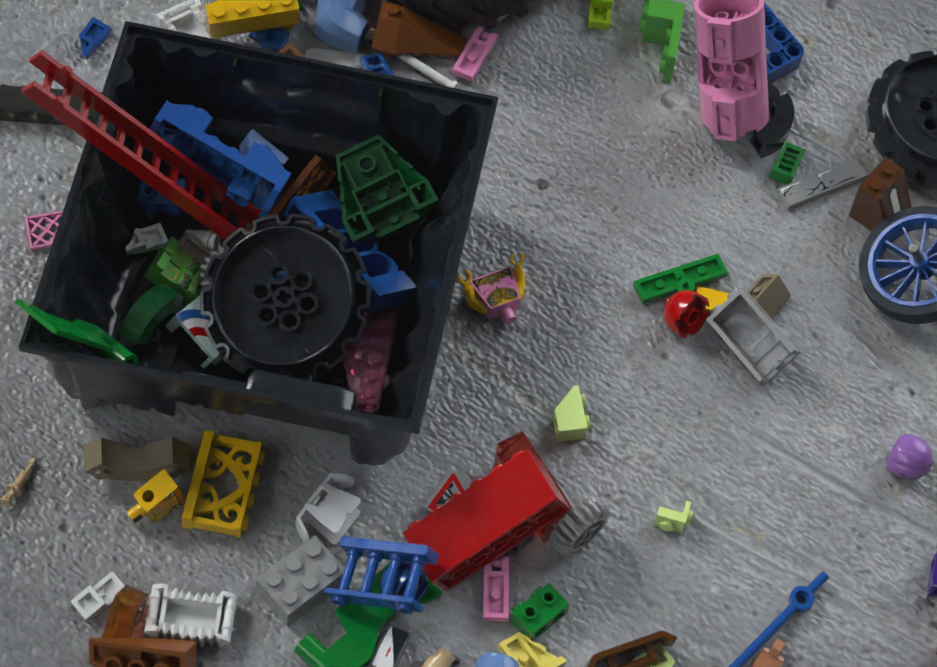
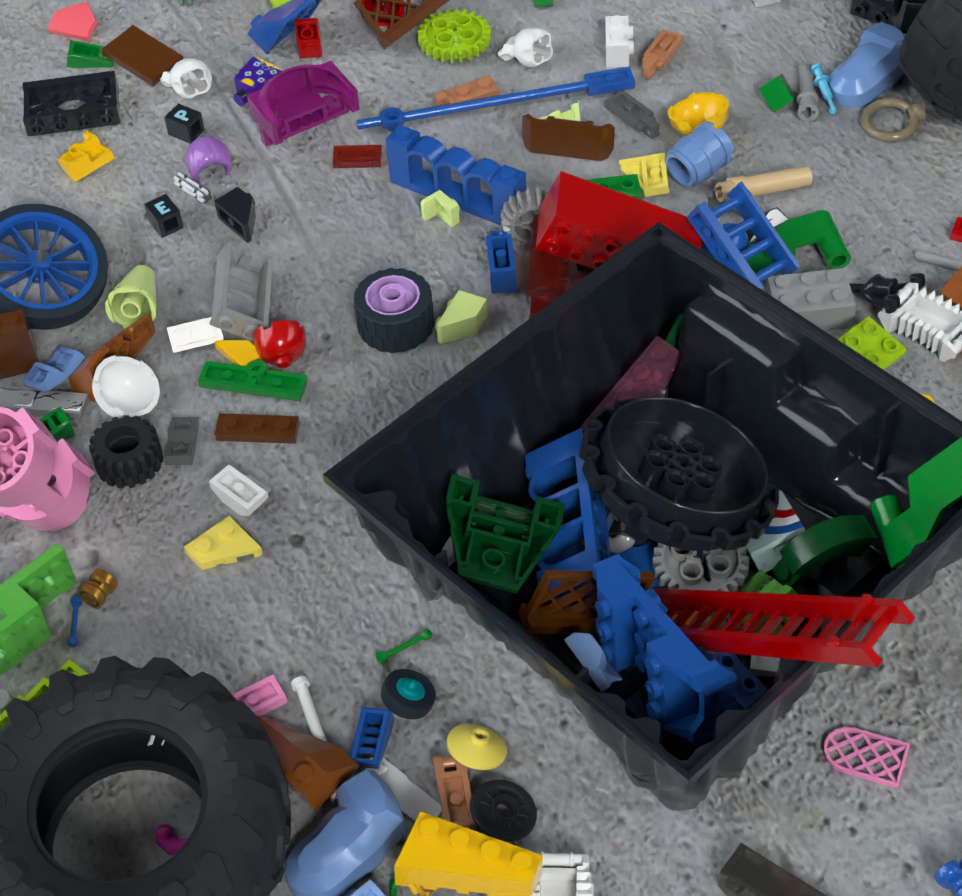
camera: 135 degrees left, 10 degrees down
none -> medium blue slope [22,345,86,392]
none -> blue hinge [67,595,82,647]
none -> dark orange wedge [68,313,155,403]
none -> pearl gold wheel [77,568,118,609]
none -> black tyre [89,415,163,489]
none -> white cylinder [91,355,160,418]
none -> yellowish green cone [105,265,157,329]
none -> black brick [144,194,184,238]
none -> dark grey slope [164,417,199,465]
none -> axle [173,172,212,203]
none -> light yellow wing [184,516,263,570]
none -> white slope [209,465,271,516]
none -> black slope [214,187,256,243]
none -> reddish brown plate [215,413,300,444]
none -> magenta piece [247,61,360,147]
none -> clear red tile [333,145,382,168]
none -> black wheel [354,268,435,353]
none -> blue fence [386,125,527,226]
none -> blue hinge [486,230,517,294]
none -> lime bracket [836,316,906,370]
none -> black piece [849,273,925,314]

